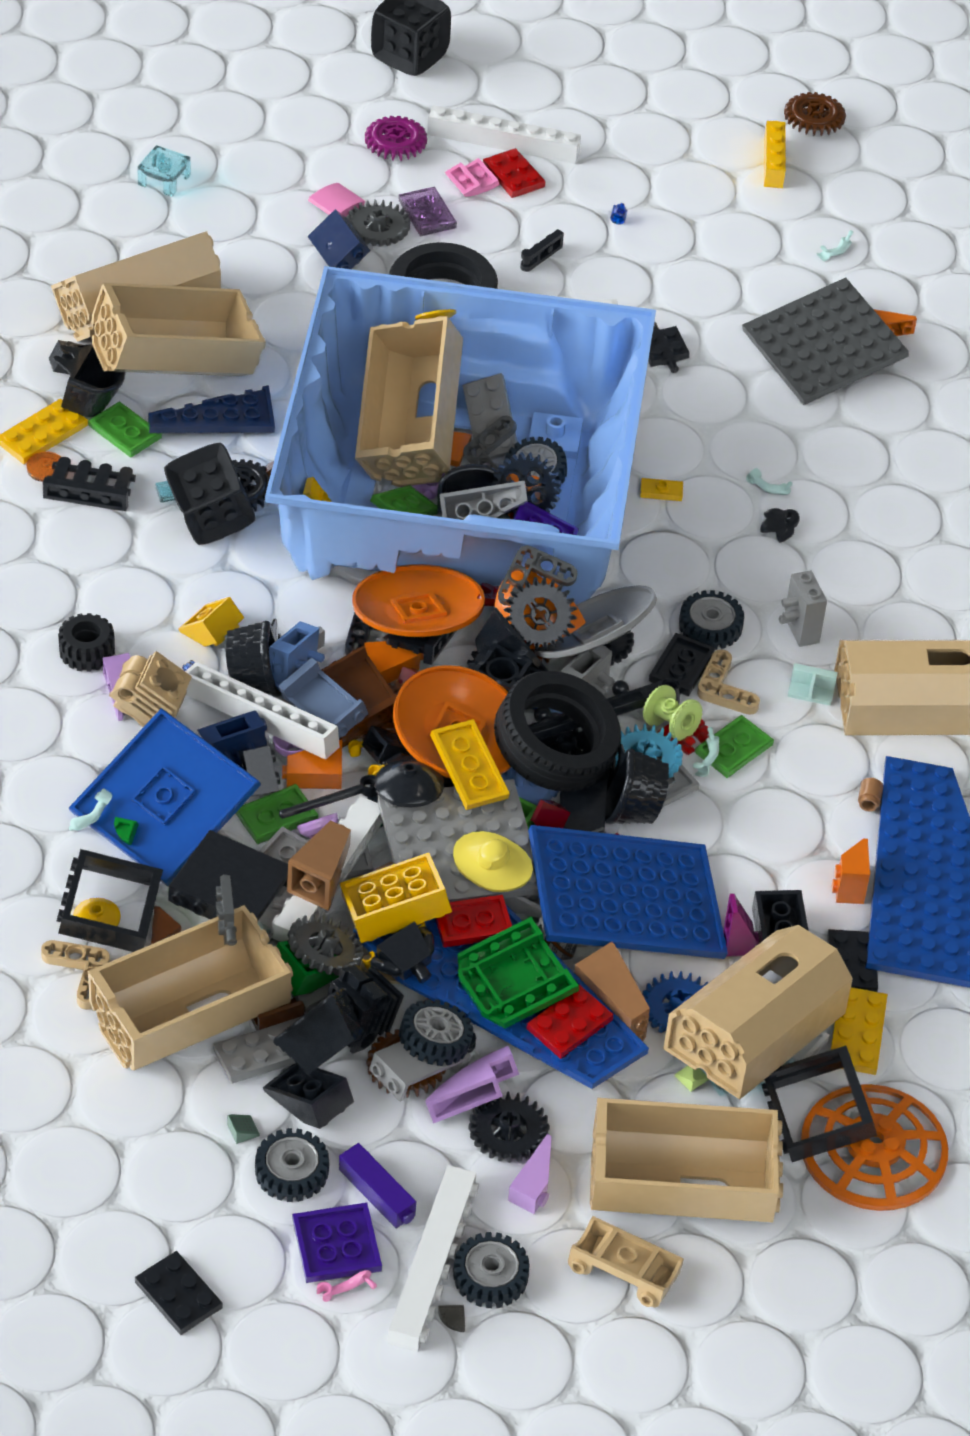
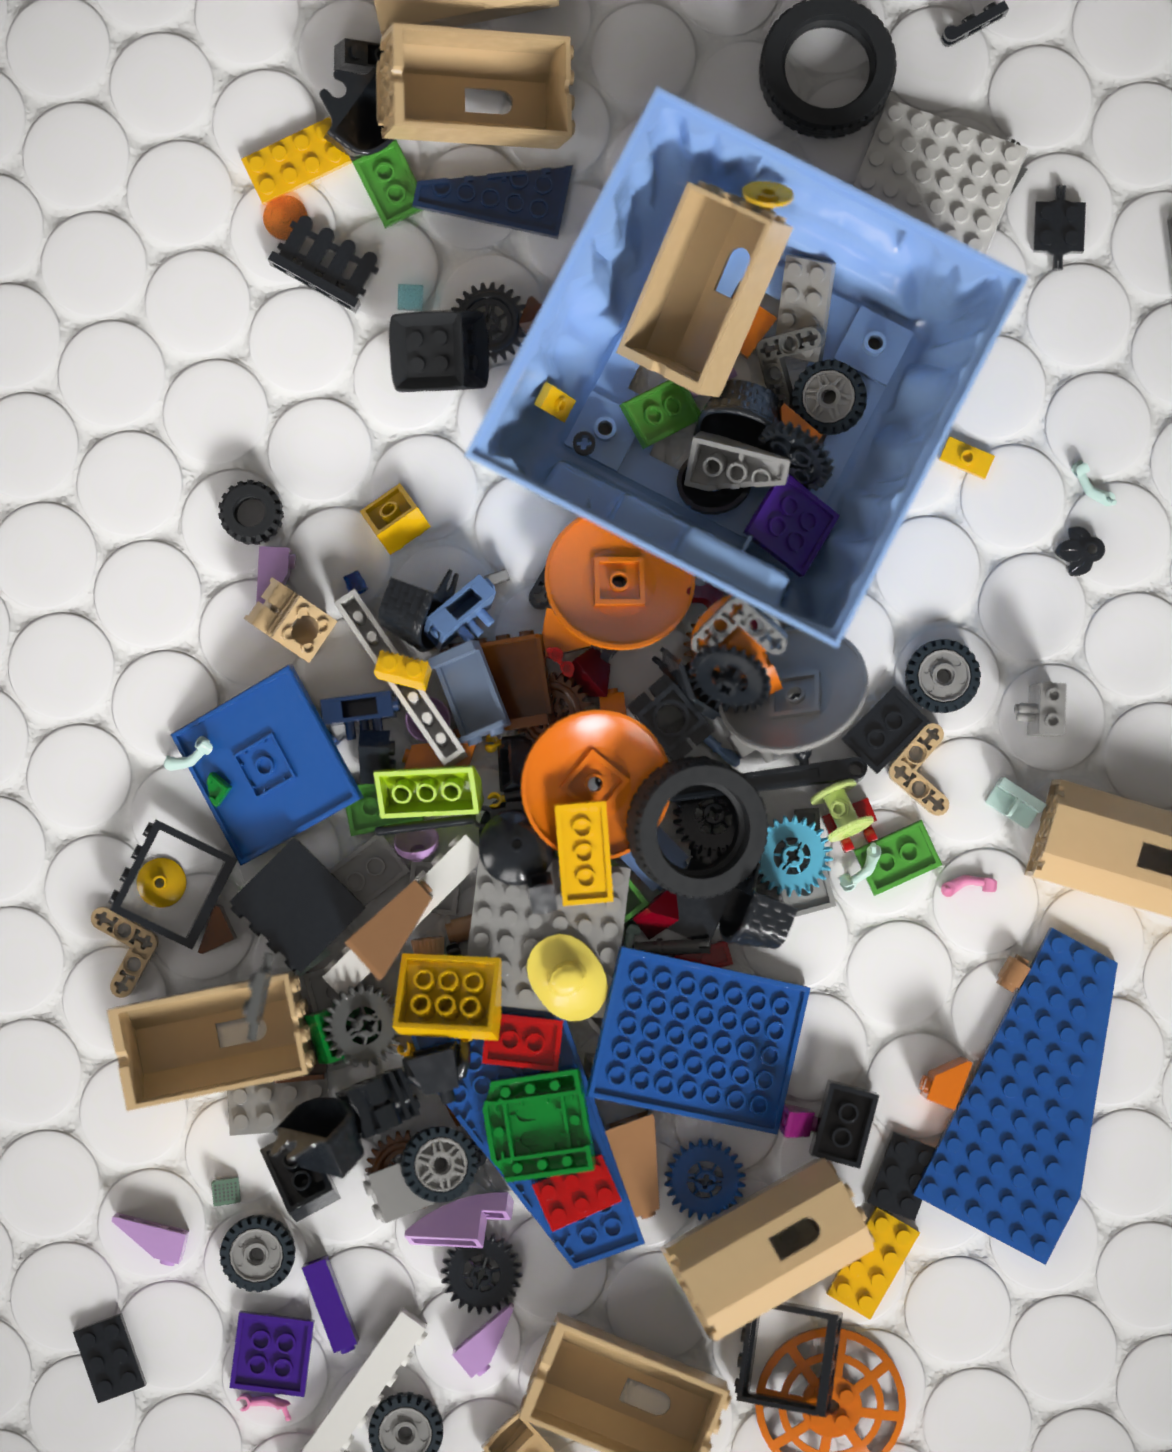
camera: 25 degrees right, 40 degrees up
none -> lavender slope [111,1213,190,1266]
none -> lime slope [373,765,484,819]
none -> yellow brick [374,650,432,691]
none -> brick [526,871,558,914]
none -> red piece [546,647,575,679]
none -> bright pink piece [941,875,997,897]

